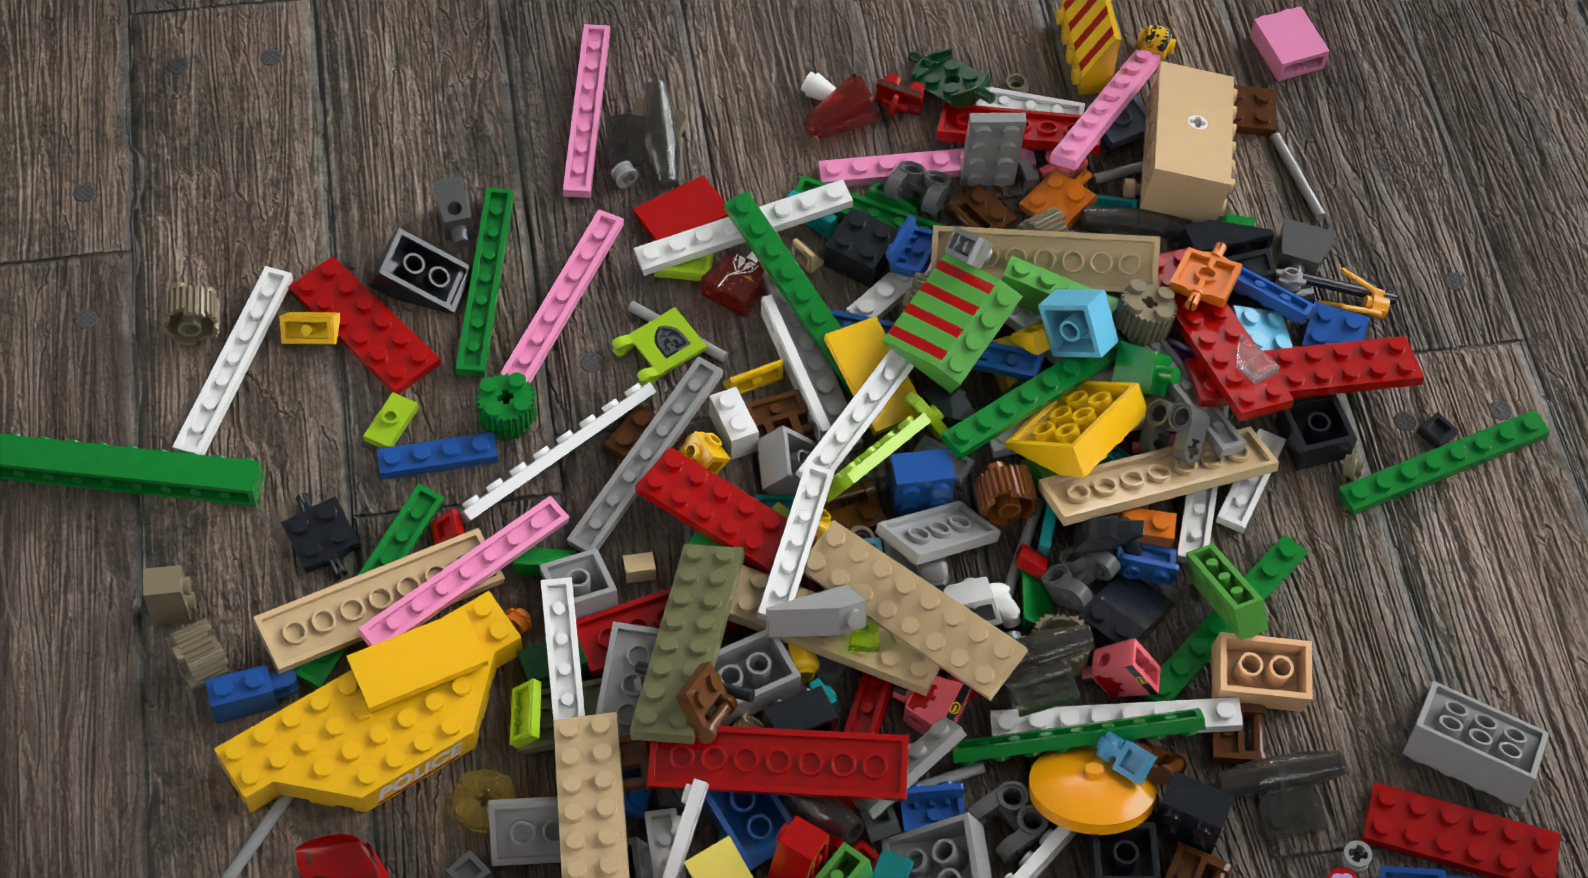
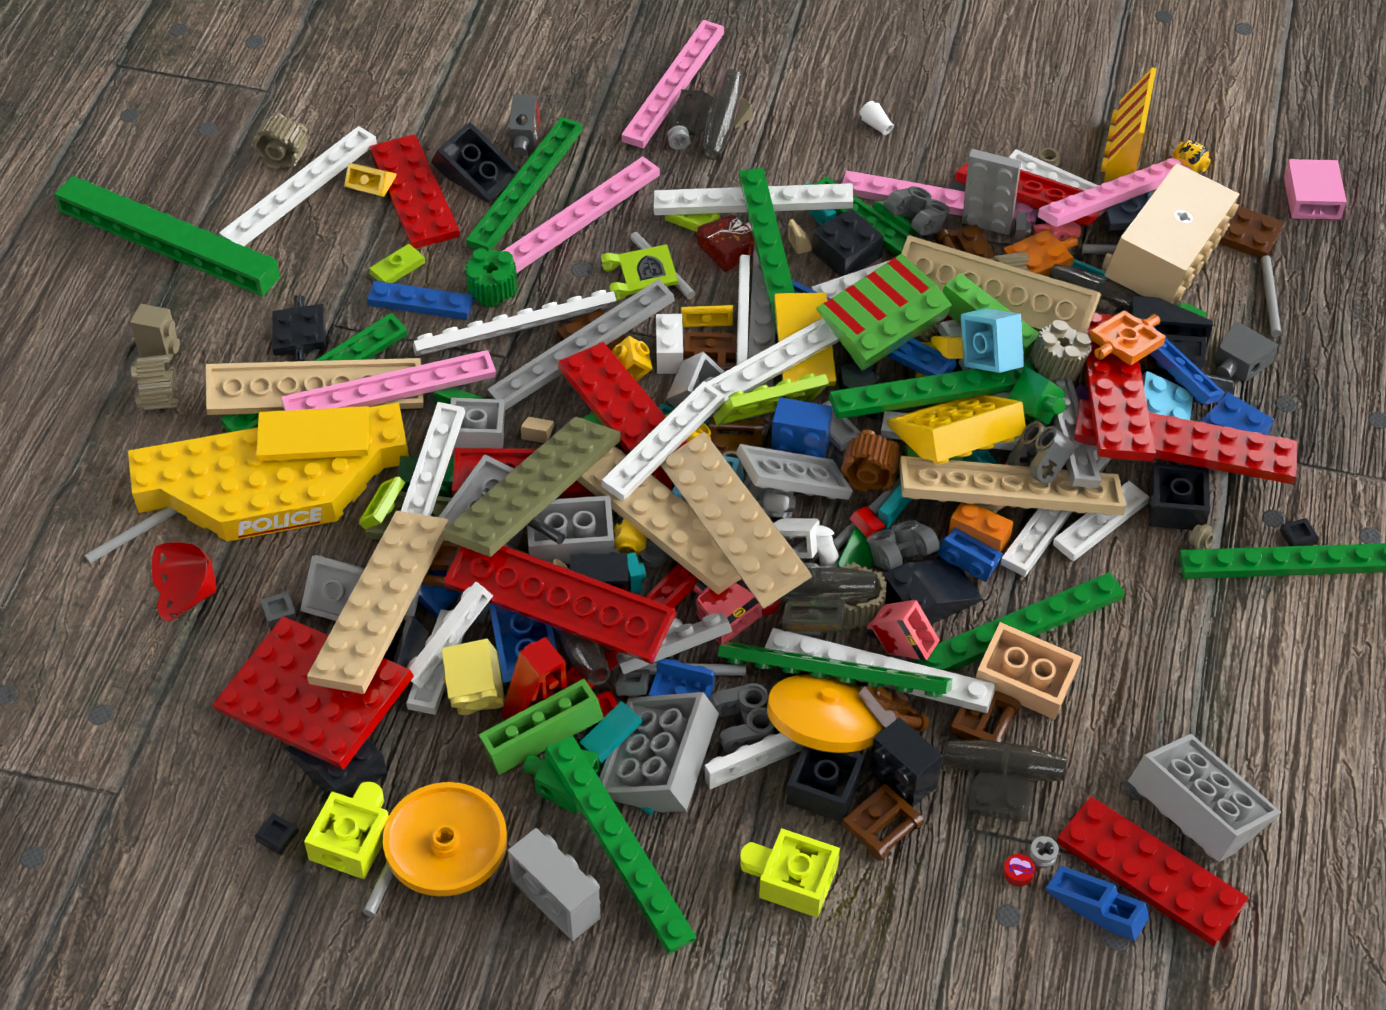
camera: 25 degrees right, 5 degrees down
blue brick [205,664,299,724] -> none
red tile [430,508,465,545] -> none
clear yellow plate [452,769,517,833] -> none
orange plate [506,608,532,636] -> none
red tile [633,175,729,241] -> none
reddish brown plate [676,661,738,744] -> none
light grey slope [766,584,866,638] -> none
clear red cone [804,73,882,139] -> none
clear neon green tile [848,621,880,652] -> none
red hips [875,73,924,117] -> none
blue bracket [886,215,933,278] -> none
lime plate [904,391,948,442] -> none
dark green plate [908,48,996,108] -> none
light grey slope [944,226,993,269] -> none
black connector [1073,515,1145,556] -> none
dark azure plate [1096,732,1157,785] -> none
bright green brick [1186,543,1269,640] -> none
clear tile [1236,334,1279,385] -> none
light grey plate [1276,267,1306,292] -> none
black bar [1303,273,1397,305] -> none
light orange plant [1316,267,1390,320] -> none

